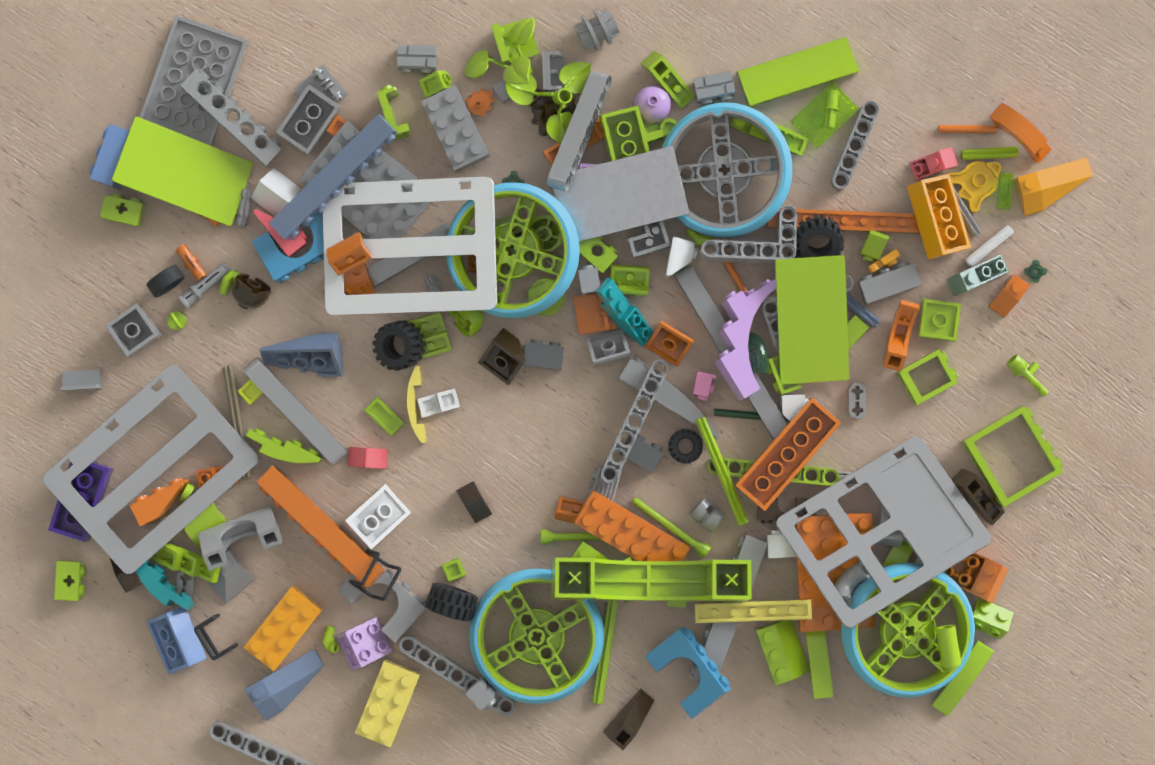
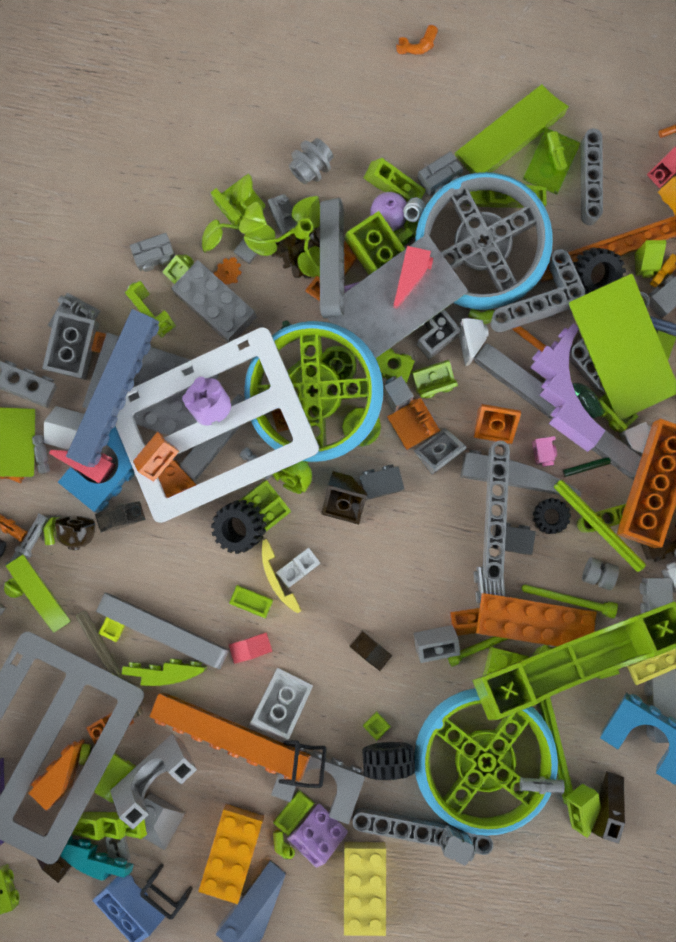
camera: 20 degrees left, 5 degrees down
sand blue wedge [259,333,343,377] -> none
teal slope [596,278,654,346] -> none
none -> lime slope [6,554,71,633]
none -> clear smoke slope [95,501,146,533]
none -> lavender brick [182,377,231,426]
none -> lime tile [273,789,315,836]
none -> coral slope [394,246,434,309]
none -> white brick [403,198,425,222]
none -> light grey brick [413,625,460,663]
none -> light grey pin [520,777,564,794]
none -> lime slope [566,783,601,838]

